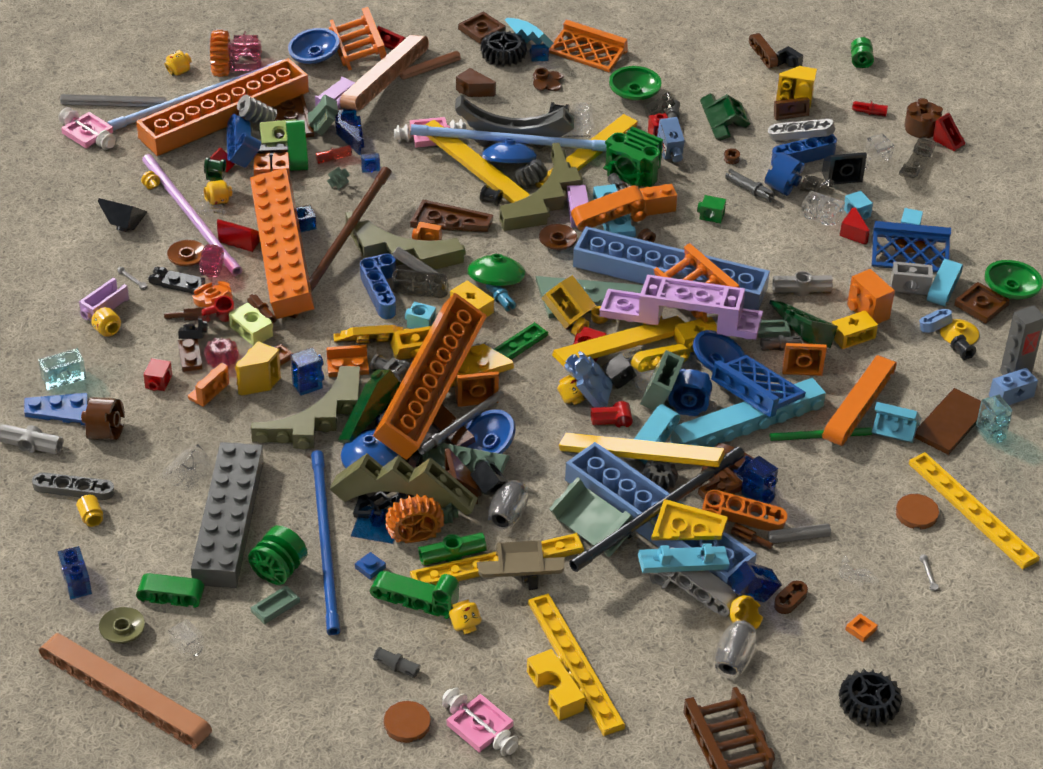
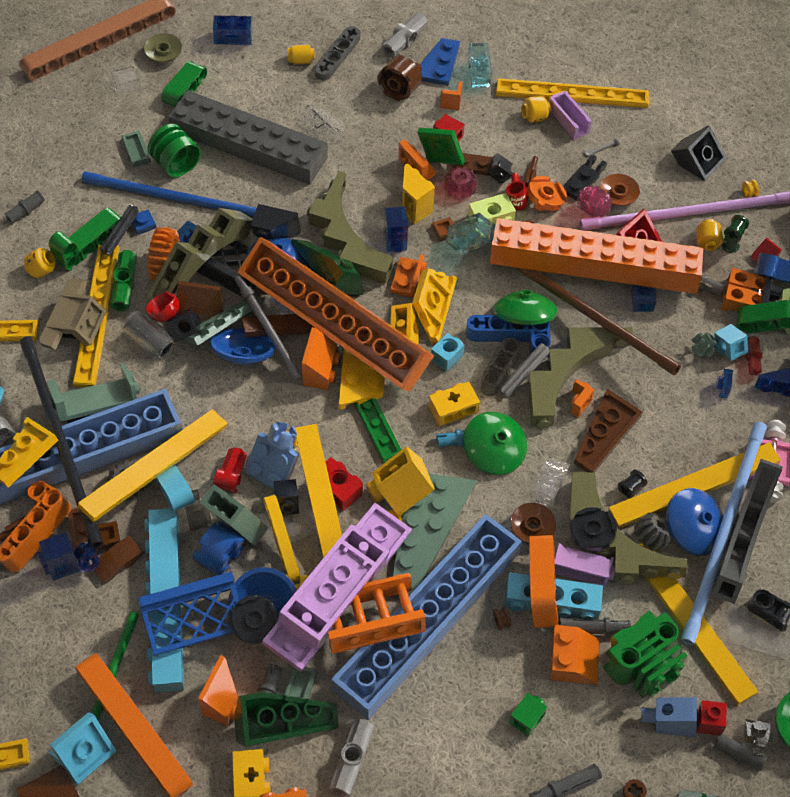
camera: 110 degrees right, 15 degrees up
dark grey connector [370,353,410,383] -> none
none -> black axle [100,205,139,256]
none -> red hair [145,291,180,322]
none -> black tile [230,595,278,644]
none -> black slope [251,204,301,239]
none -> green plate [417,128,465,165]
none -> orange panel [440,81,463,110]
none -> clear light blue brick [446,212,495,255]
none -> green dish [494,290,557,325]
none -> yellow tile [496,78,649,108]
none -> clear brick [530,456,570,510]
none -> black tile [570,507,617,552]
none -> medium azure brick [714,324,748,361]

